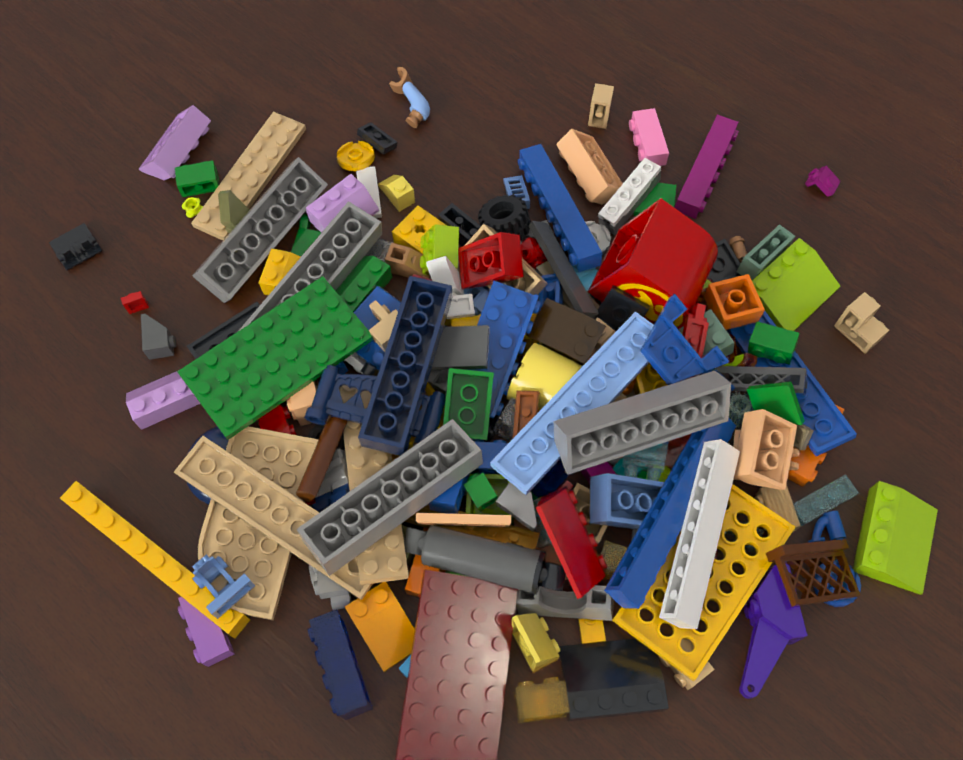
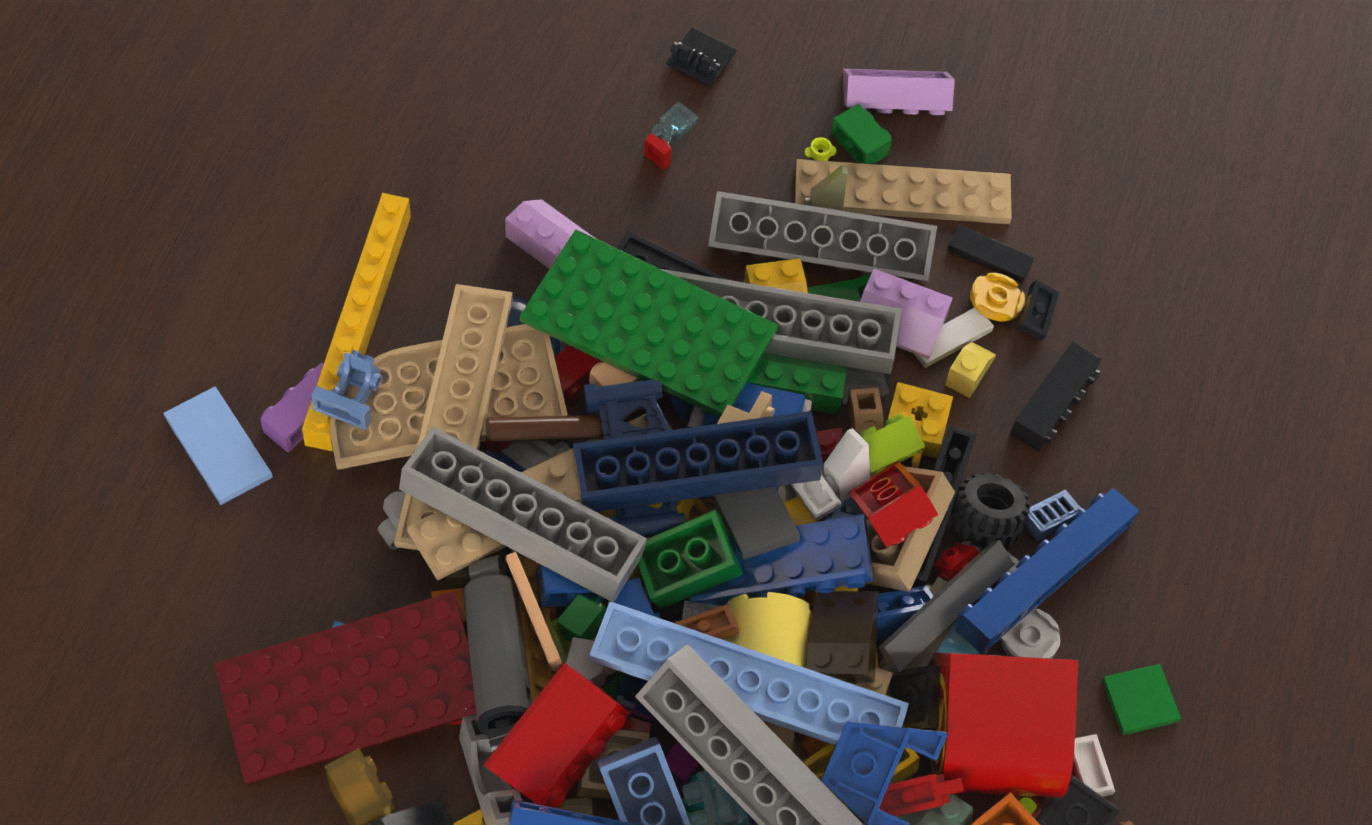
camera: 60 degrees right, 5 degrees down
dark grey slope [141,314,177,360] -> none
clear blue brick [307,609,373,720] -> none
light orange slope [345,582,415,672] -> none
piece [389,67,430,128] -> none
light yellow slope [511,613,561,673] -> none
light nougat slope [556,129,623,205] -> none
tan brick [588,83,614,129] -> none
white piece [598,158,661,235] -> none
bright pink brick [629,108,669,166] -> none
magenta brick [675,115,739,219] -> none
none -> light blue tile [164,386,273,505]
none -> clear light blue plate [651,102,698,144]
none -> black tile [948,225,1035,283]
none -> black brick [1010,341,1102,452]

